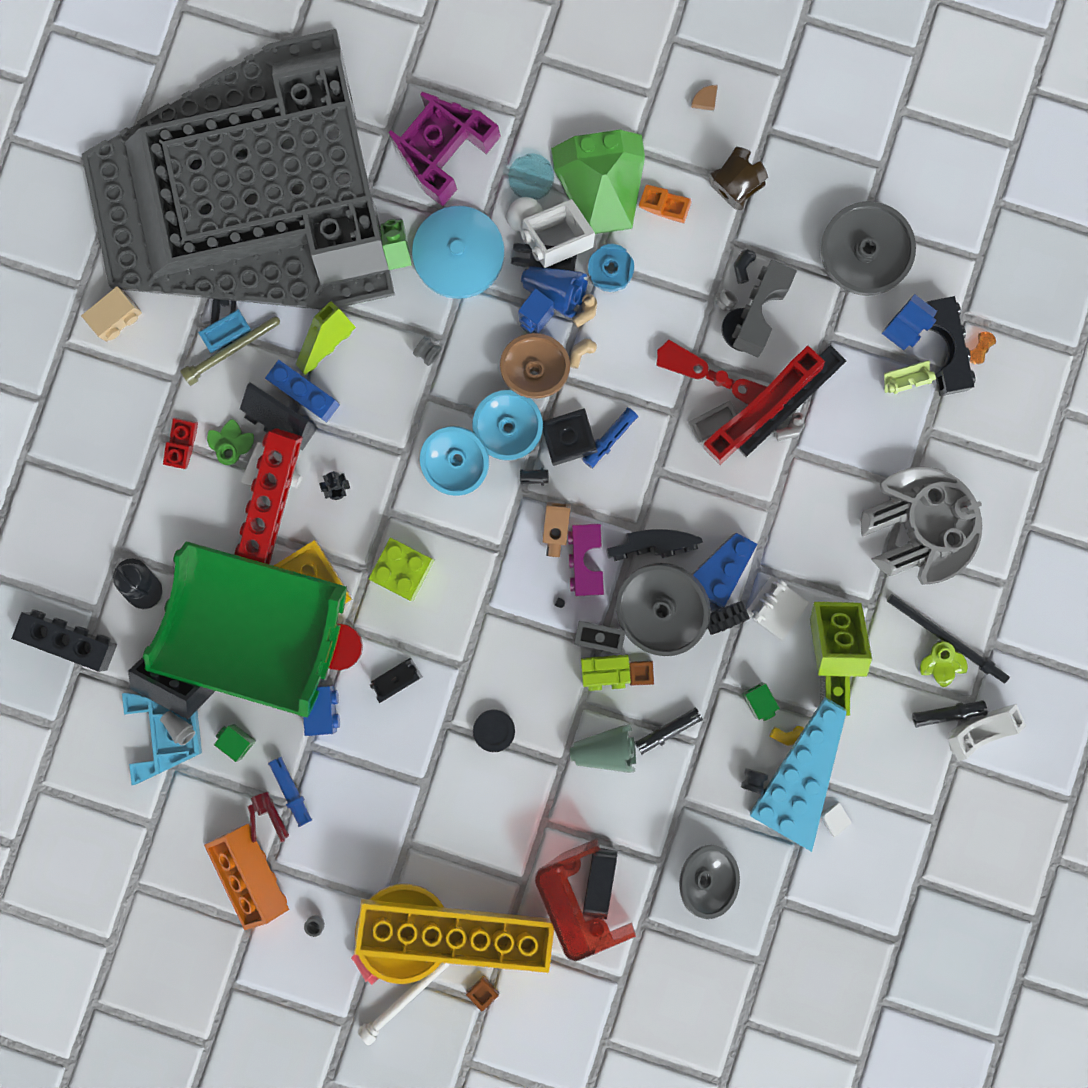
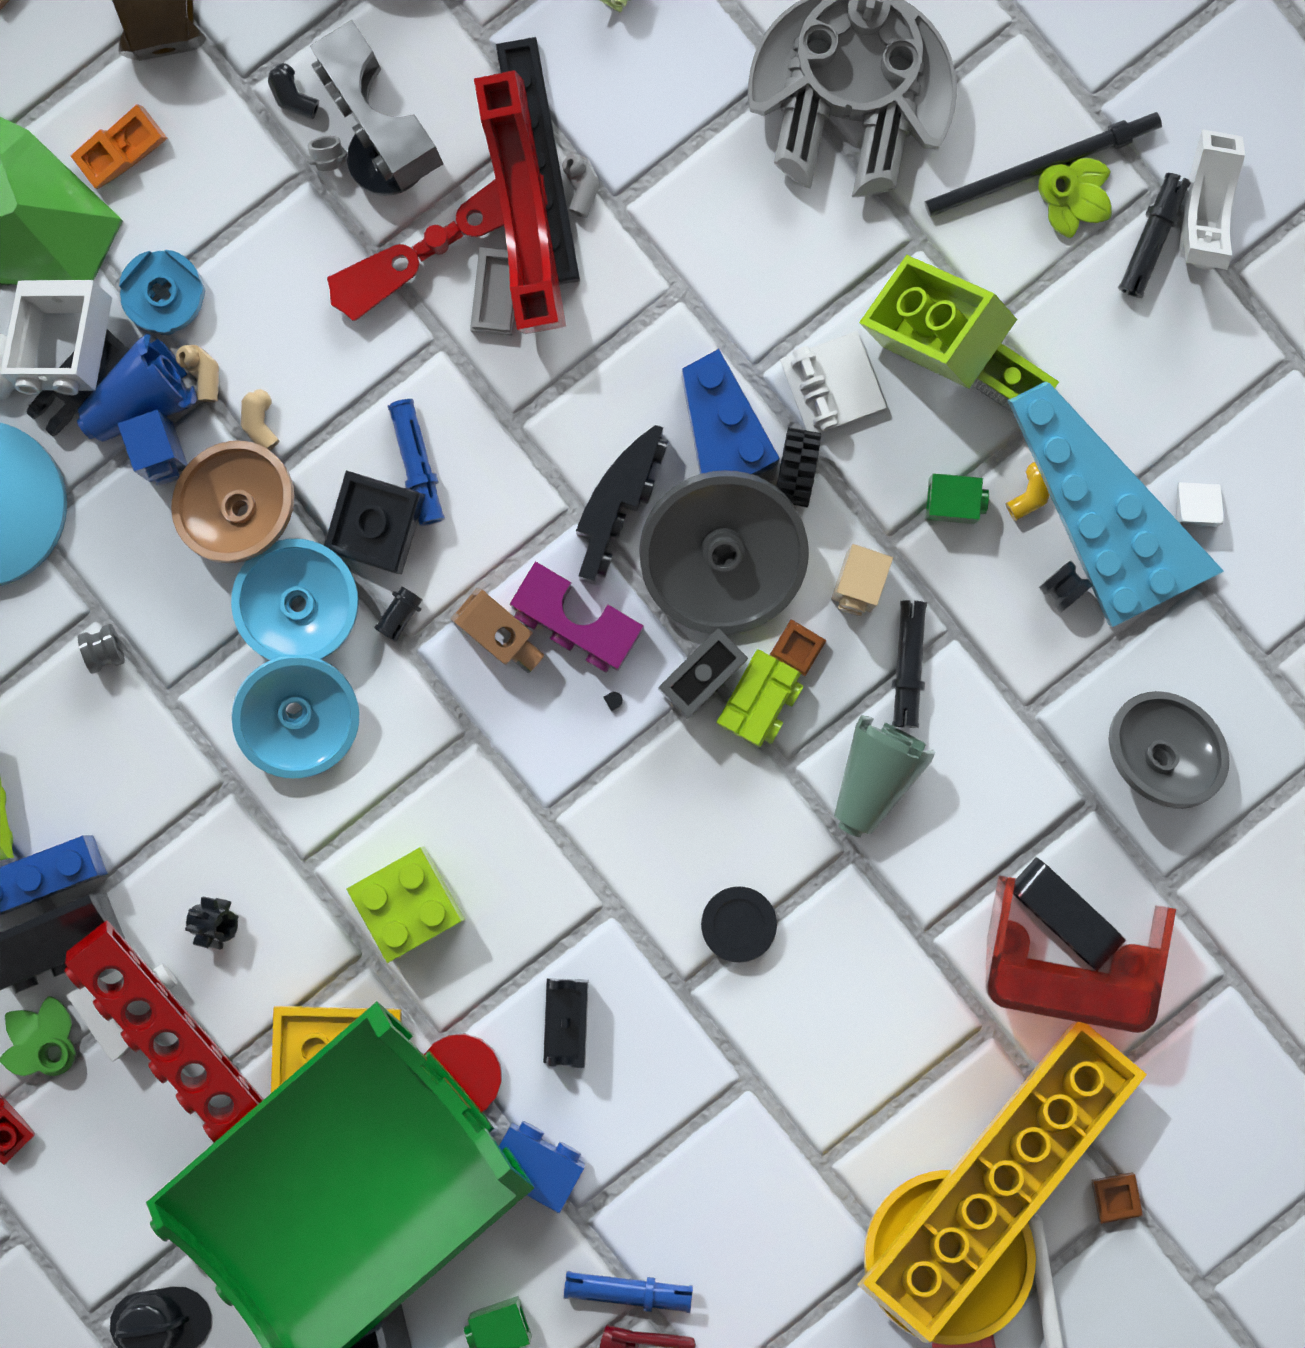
camera: 65 degrees left, 0 degrees up
none -> tan brick [831,544,893,616]

